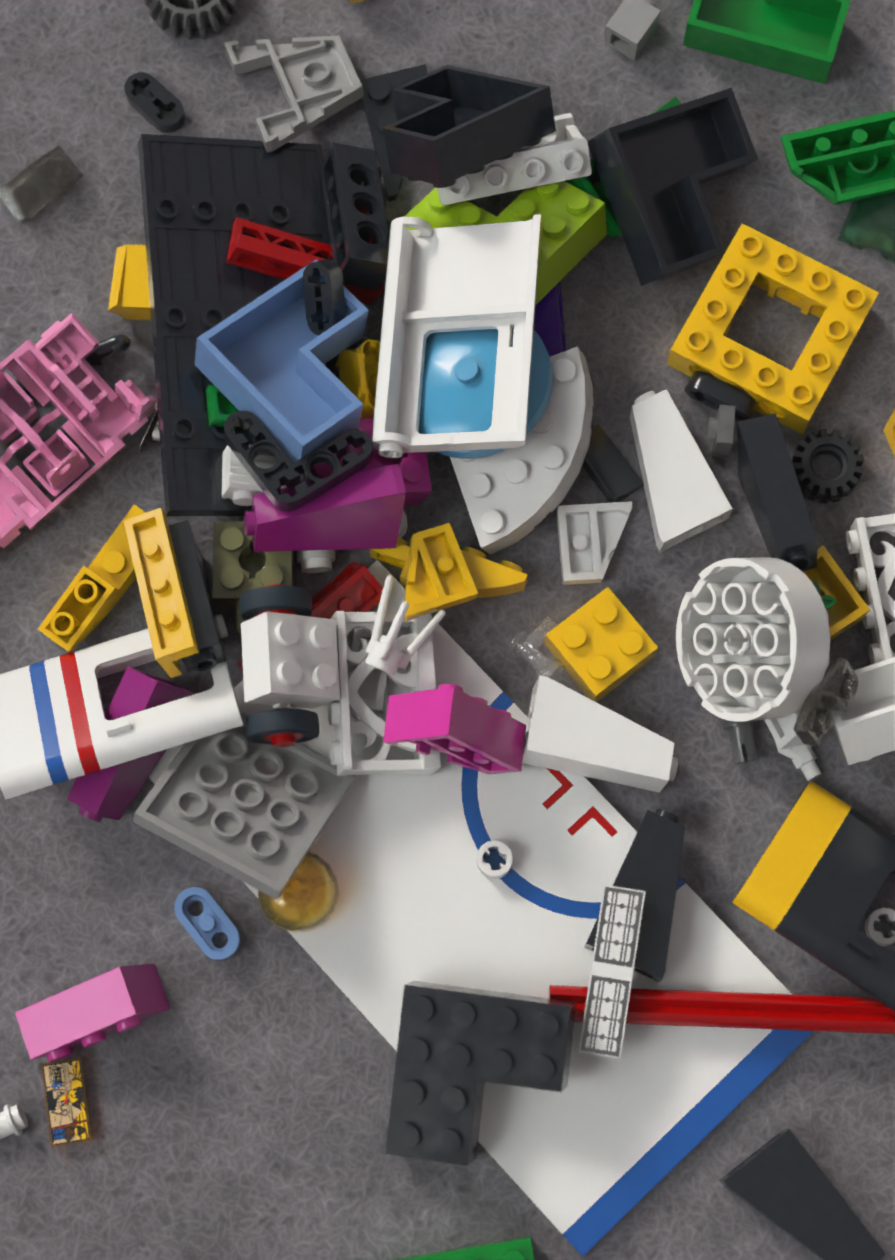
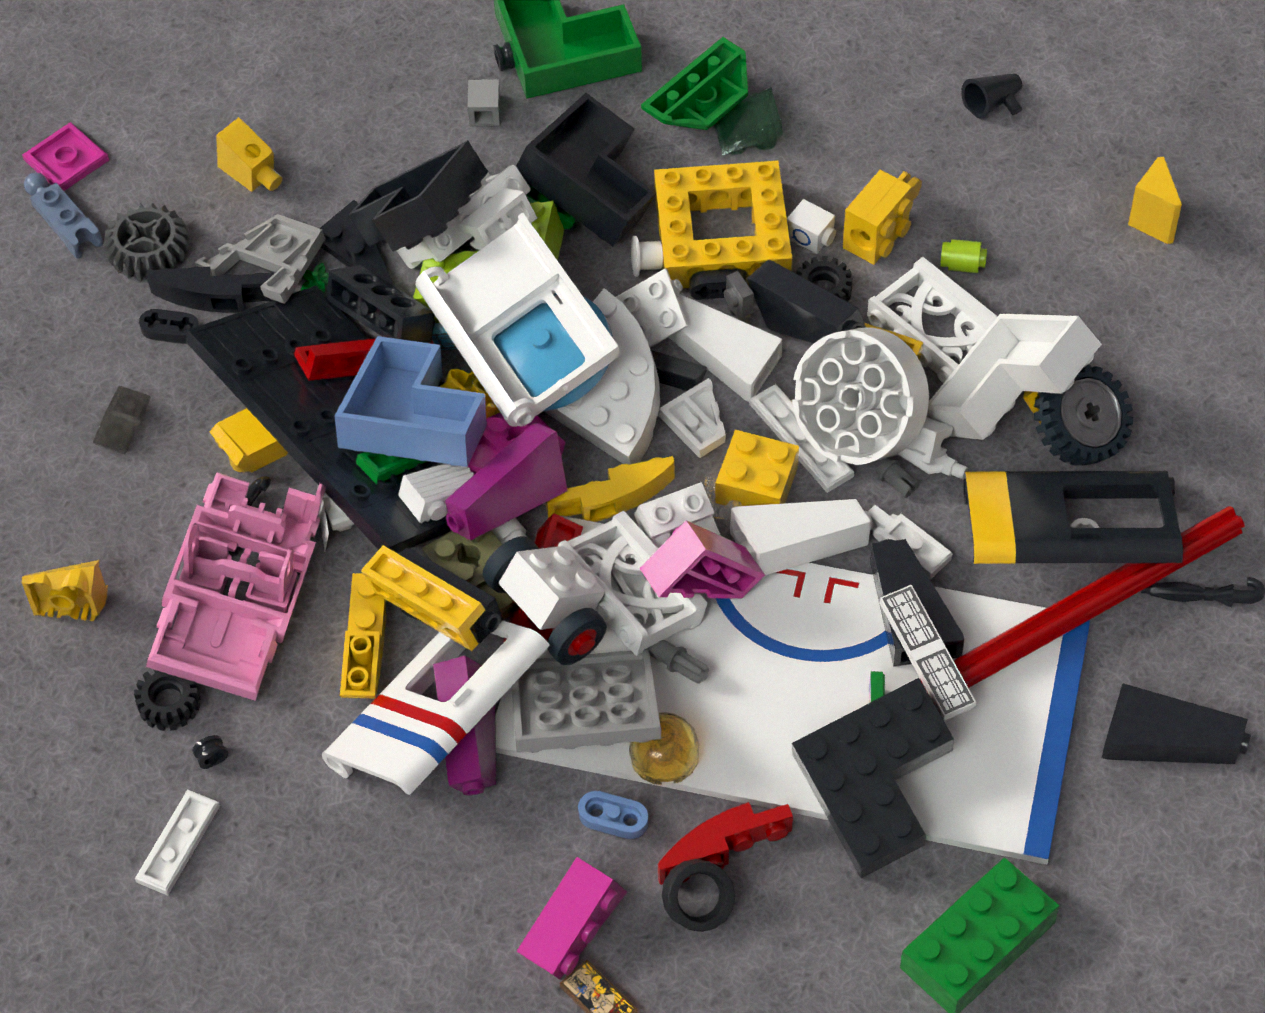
camera: 35 degrees left, 20 degrees down
black beam [224,411,373,512] -> none
black beam [303,259,346,336] -> none
white plant [365,574,446,676] -> none
yellow wing [404,523,478,622] -> none
white bush [476,840,513,879] -> none
clear smoke slope [793,658,859,747] -> none
none -> black slope [146,266,274,313]
none -> green plant [301,263,329,294]
none -> white hinge [458,188,537,250]
none -> white hinge [616,268,688,347]
none -> white piece [631,236,663,277]
none -> white brick [634,482,721,549]
none -> dark grey axle [646,640,709,684]
none -> red slope [657,802,793,885]
none -> black tyre [662,859,736,932]
none -> white tile [749,384,854,493]
none -> white brick [787,199,836,254]
none -> white hinge [868,505,953,580]
none -> green tile [869,671,885,703]

